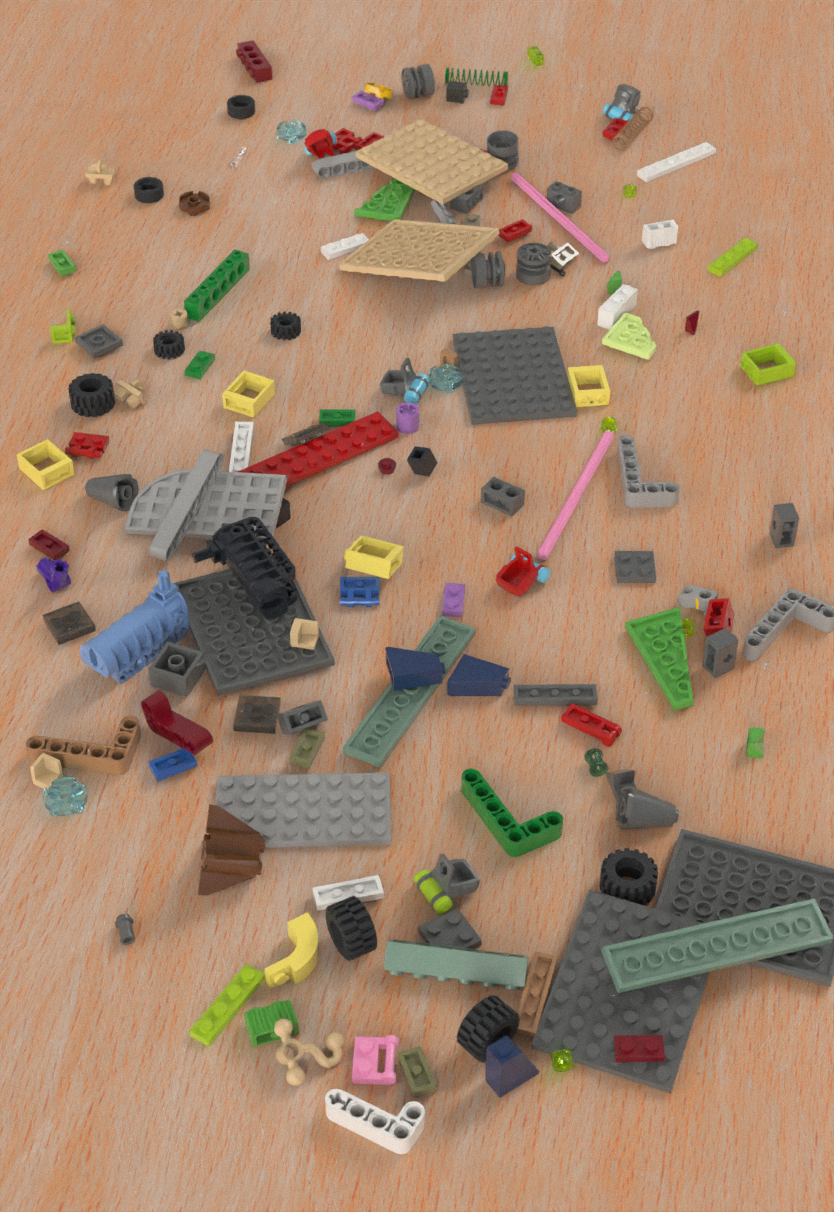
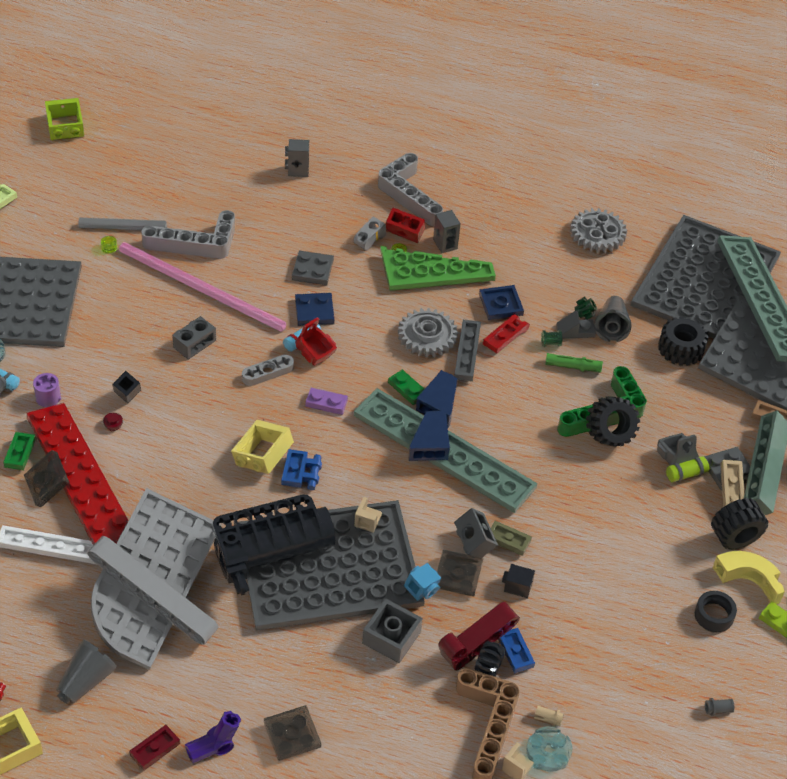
camera: 85 degrees left, 5 degrees up
medium blue piece [80,570,190,684] -> none
reddish brown brick [198,804,265,895] -> none
light grey plate [216,772,391,848] -> none
white plate [312,875,384,911] -> none
light yellow window [567,365,610,407] -> none
bright green slope [747,727,765,758] -> none
none -> light grey axle [78,217,167,230]
none -> light grey beam [242,355,294,386]
none -> dark blue plate [295,293,335,326]
none -> green plate [388,369,424,405]
none -> light grey gear [398,308,458,358]
none -> dark azure brick [404,563,441,601]
none -> black gear [474,641,505,677]
none -> dark blue plate [479,285,524,320]
none -> black brick [502,564,535,599]
none -> tan pin [534,705,564,727]
none -> bright green pin [545,353,603,373]
none -> light grey gear [570,208,627,253]
none -> dark green gear [574,297,597,320]
none -> black tyre [586,396,640,447]
none -> black tyre [694,591,737,632]
none -> tan plate [720,460,744,507]

